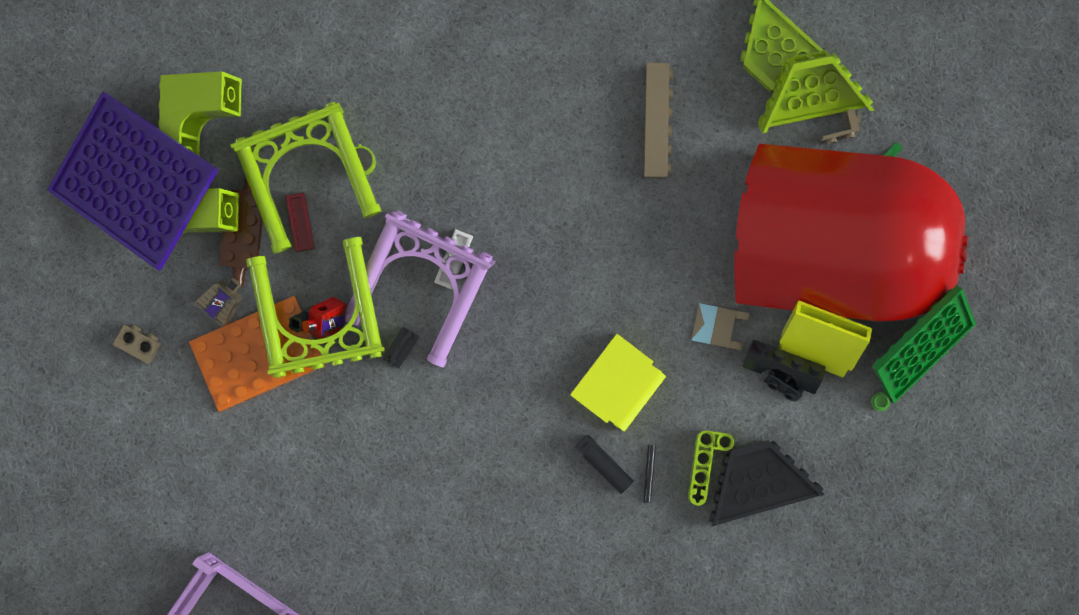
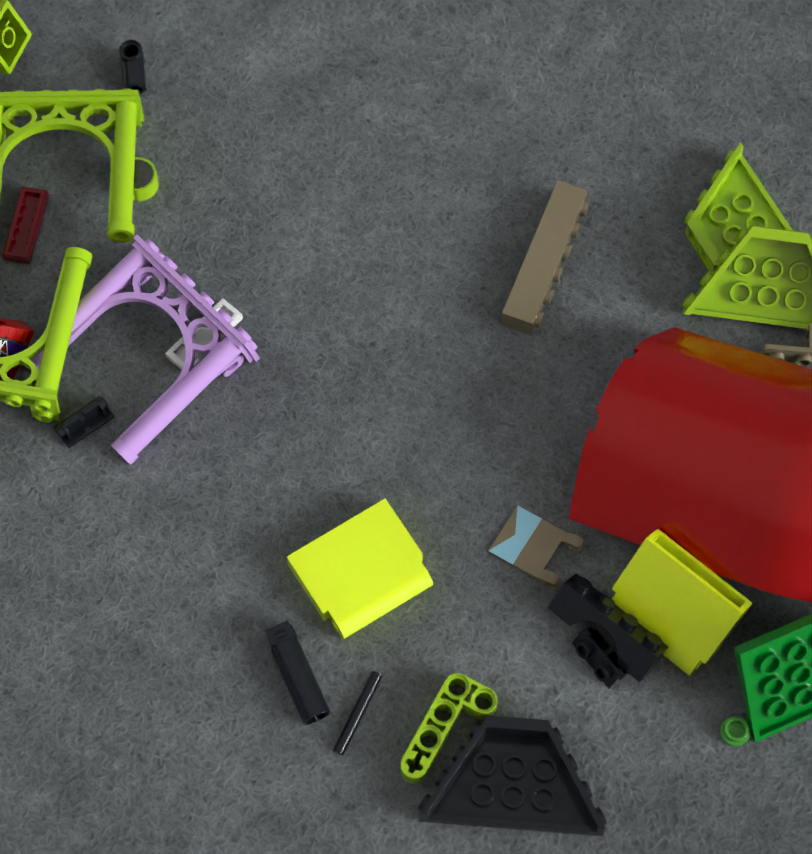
camera: 20 degrees right, 20 degrees down
none -> black piece [119,39,147,94]

